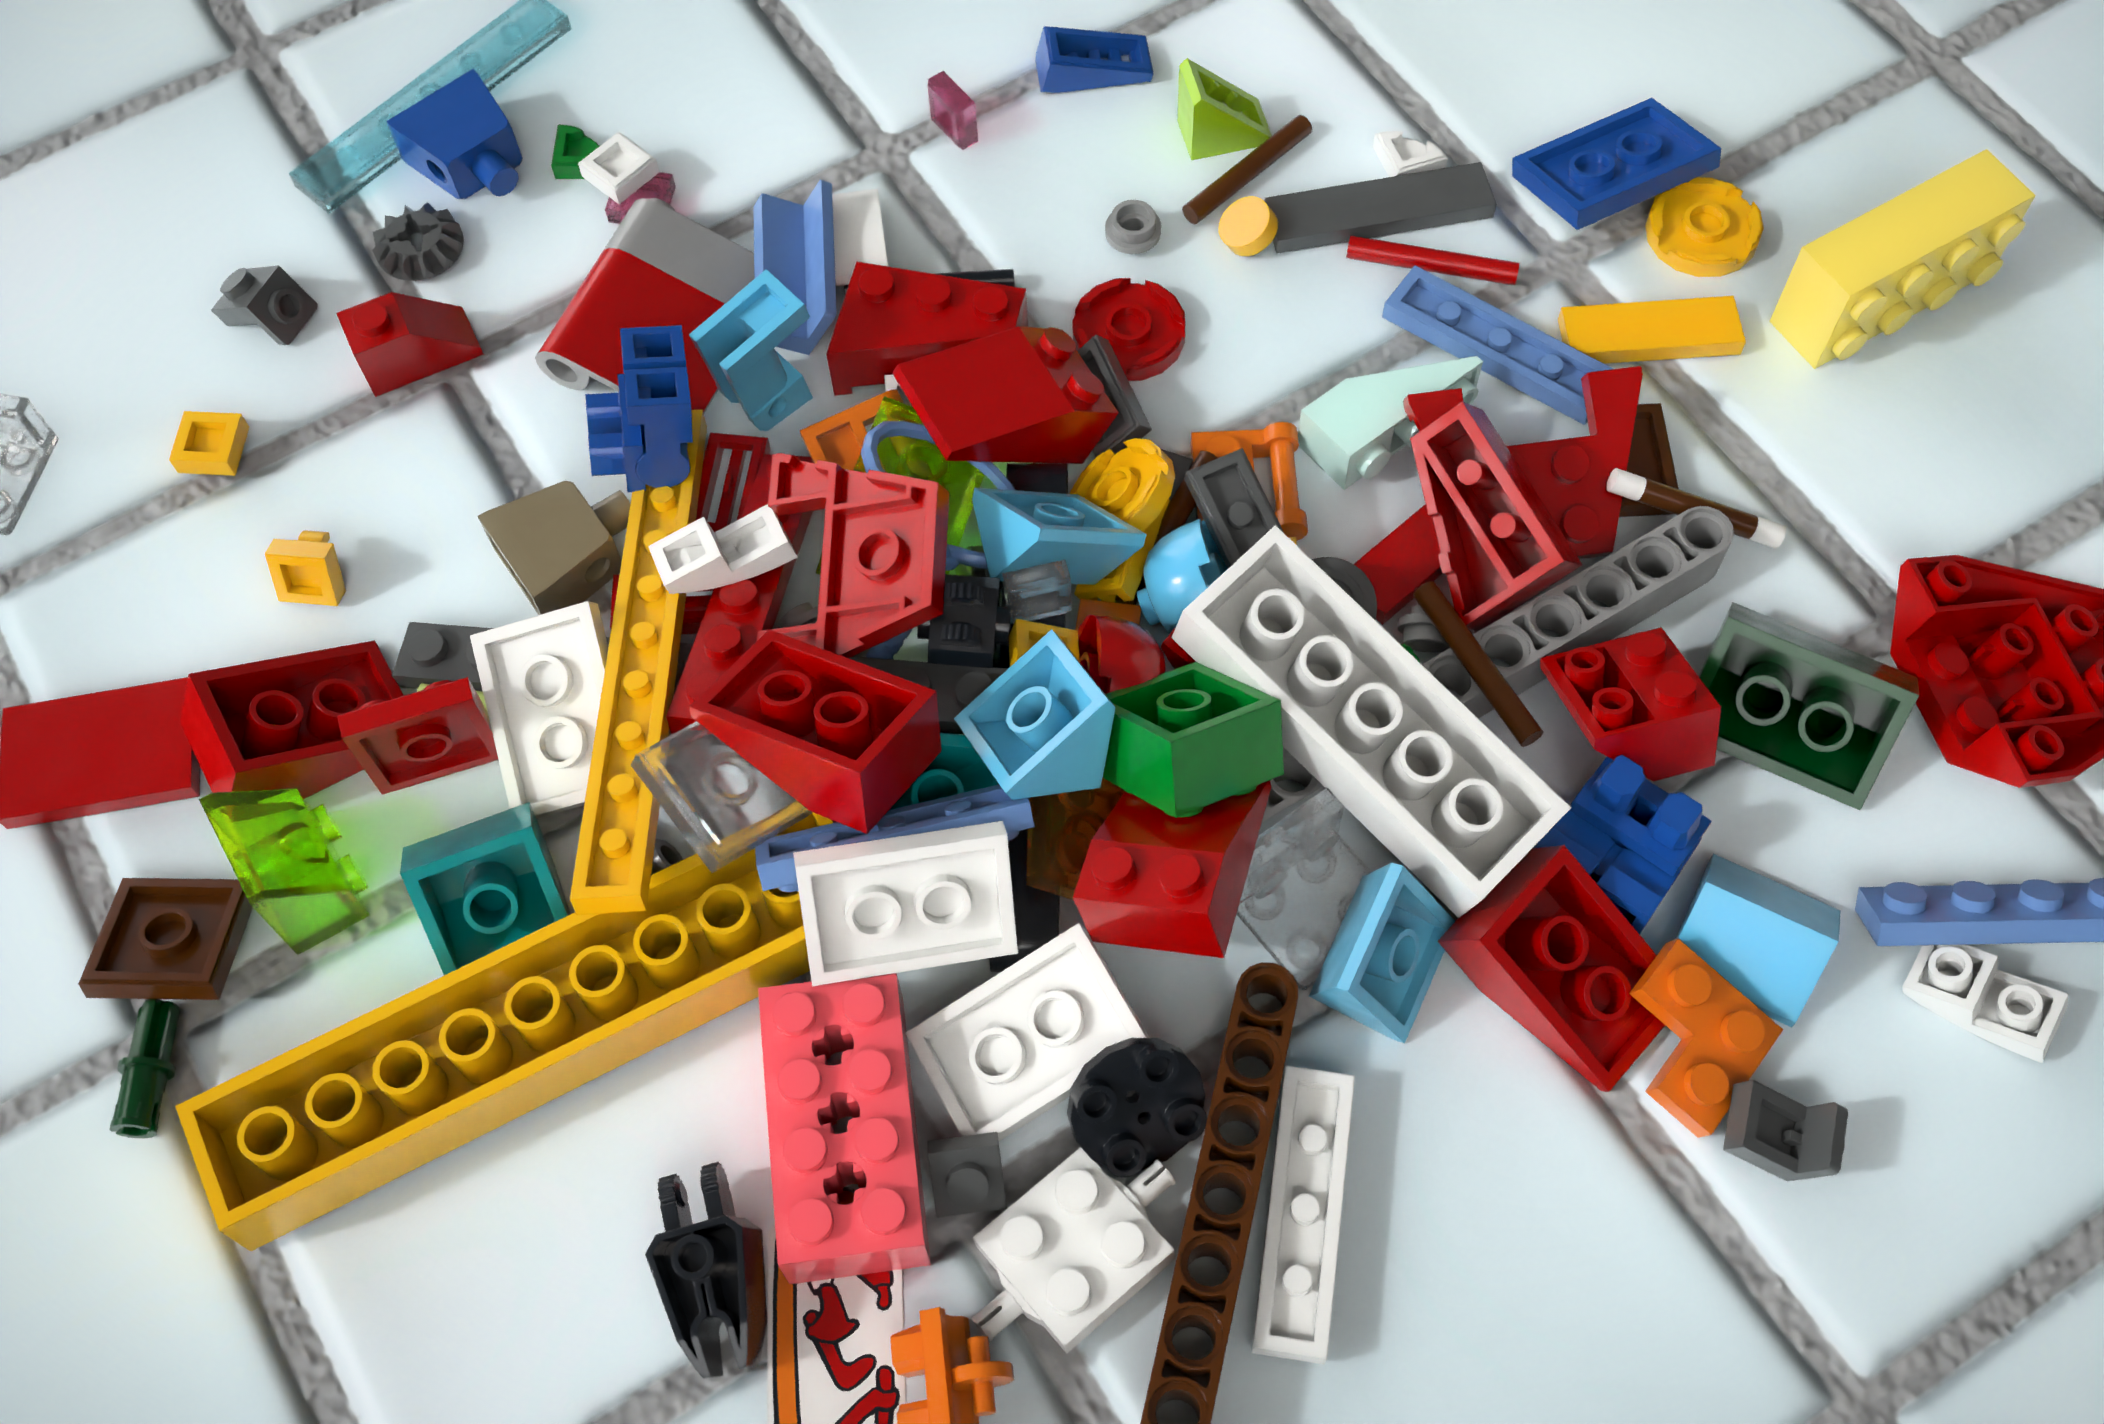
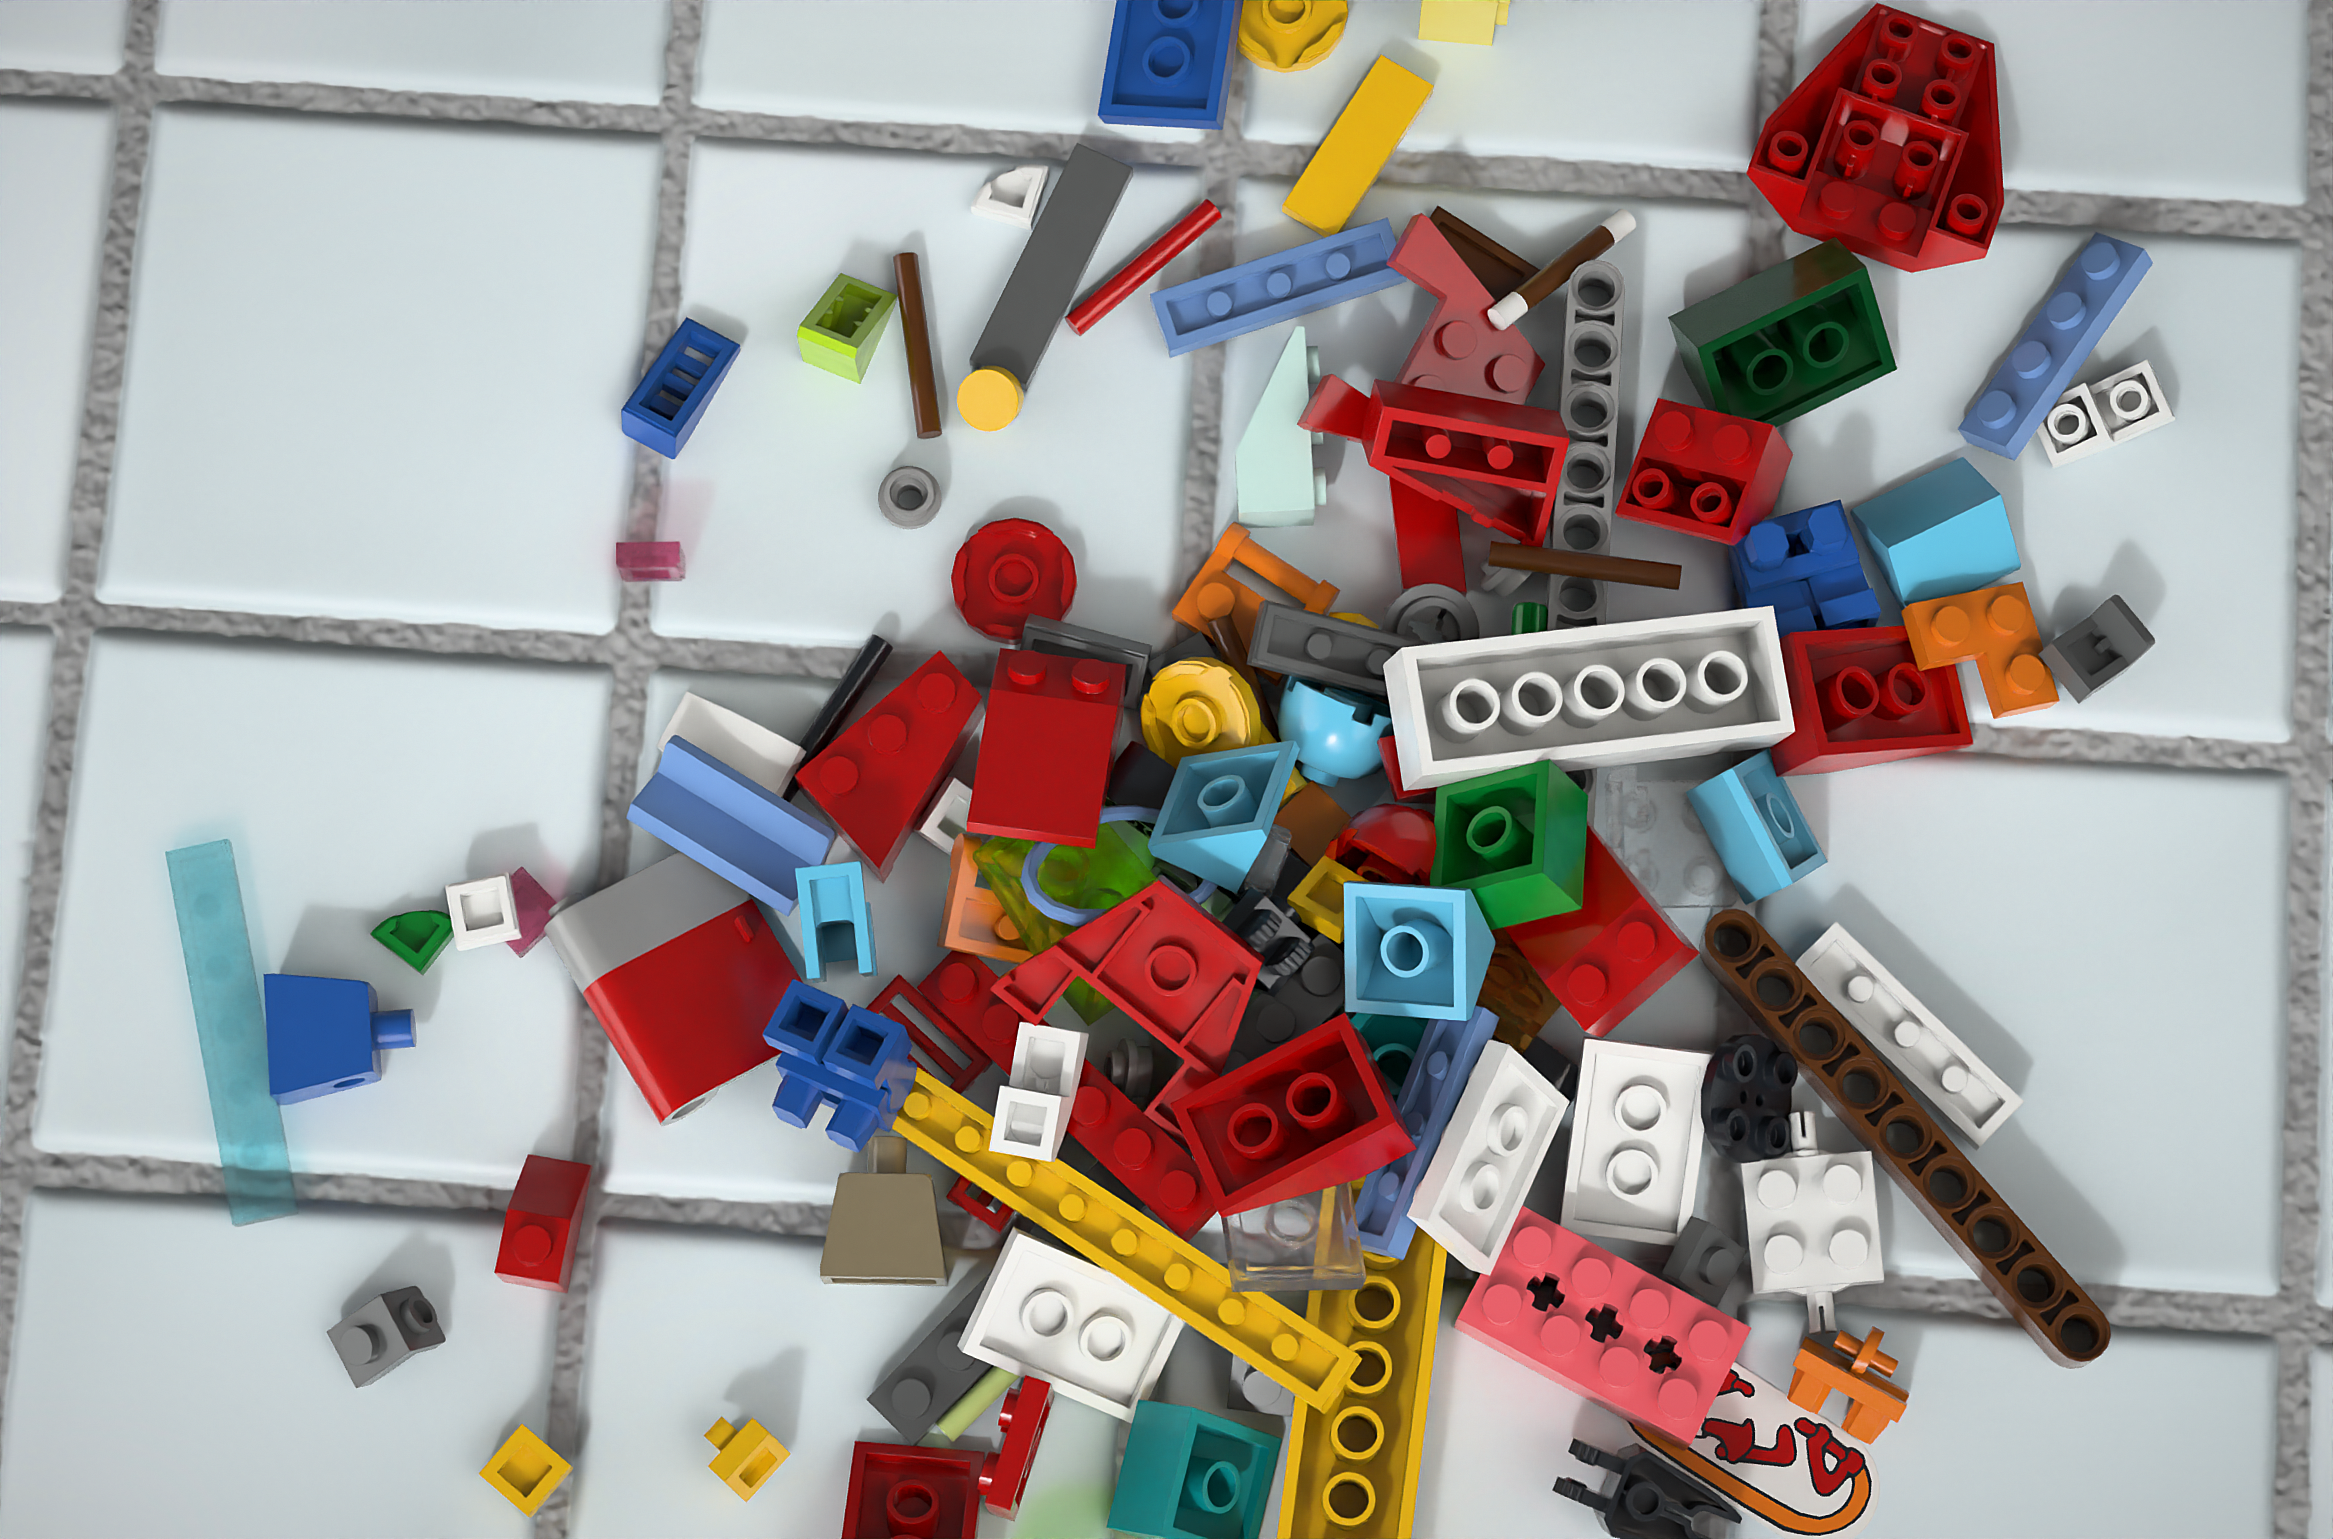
camera: 55 degrees left, 15 degrees up
dark grey gear [372,202,464,281] -> none

